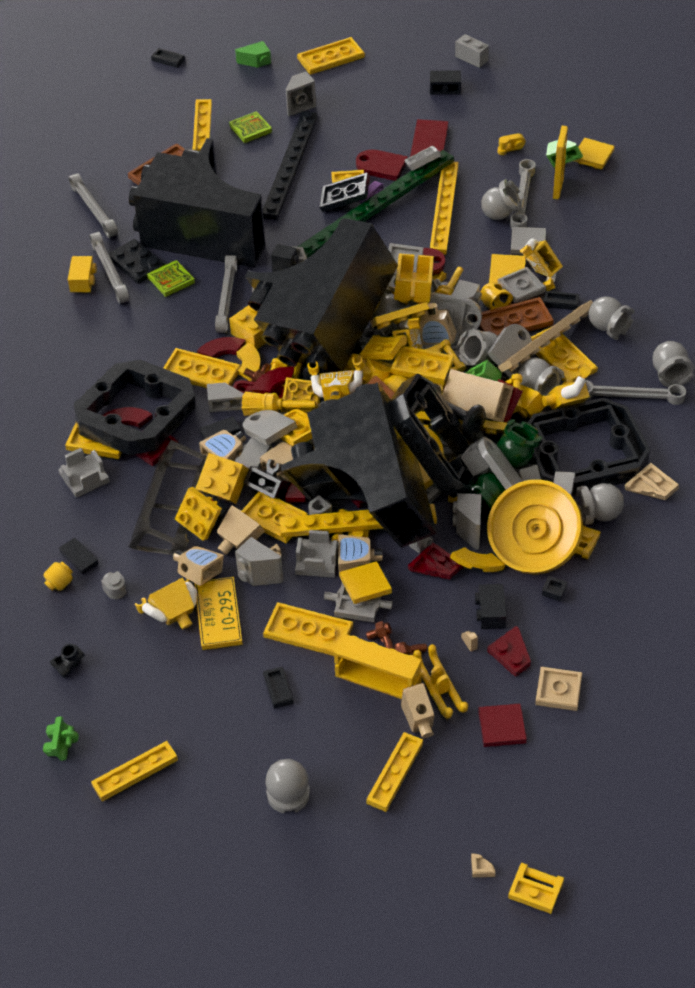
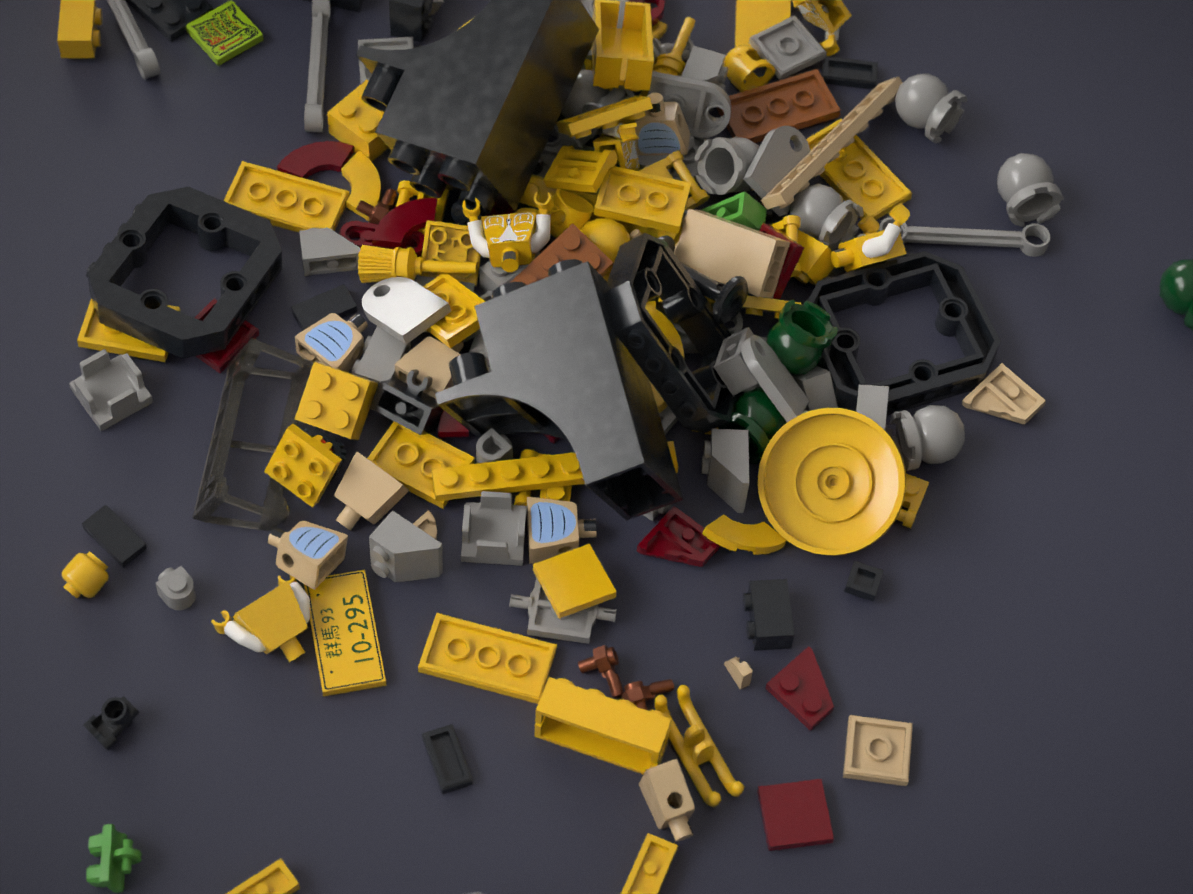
camera: 10 degrees left, 10 degrees up
dark red tile [102,407,153,428] -> none

